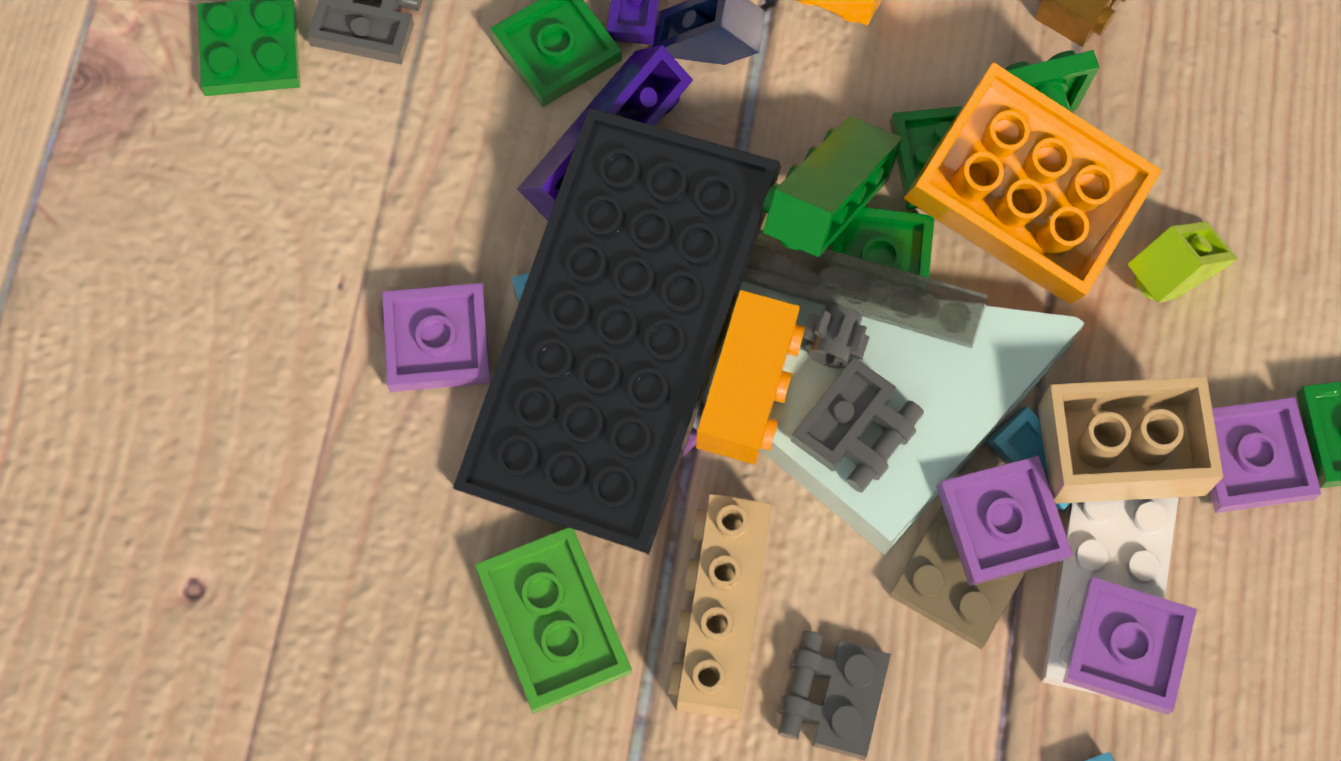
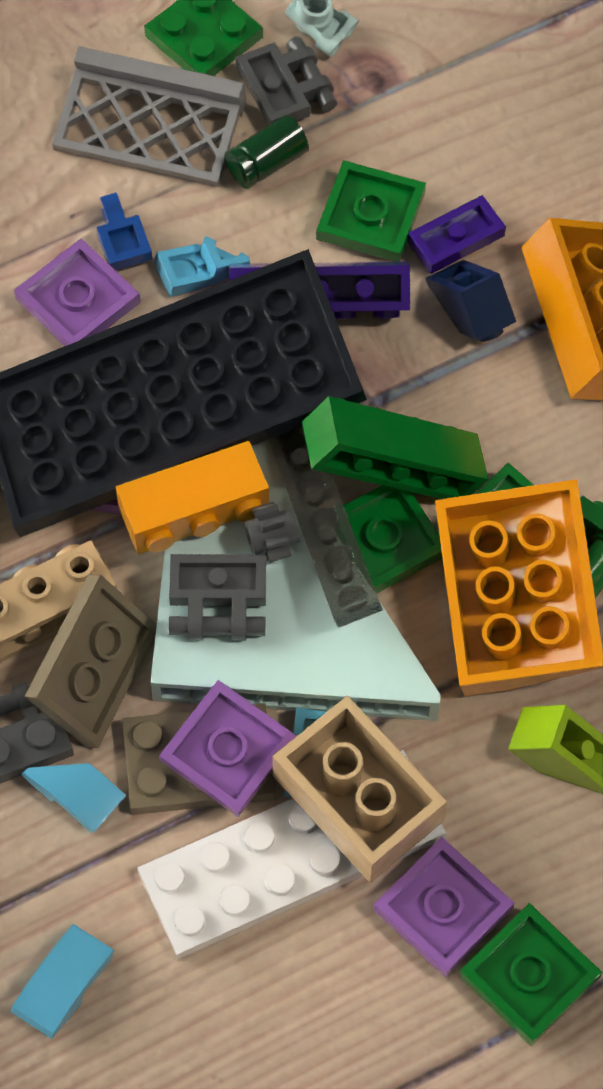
camera: 55 degrees right, 5 degrees down
medium lavender plate [1063,577,1197,715] -> none
none -> medium azure slope [21,763,126,833]
none -> dark tan plate [24,574,157,748]
none -> light grey fence [52,46,246,187]
none -> blue plate [97,192,152,271]
none -> medium azure slope [154,236,250,297]
none -> dark green piece [224,115,309,189]

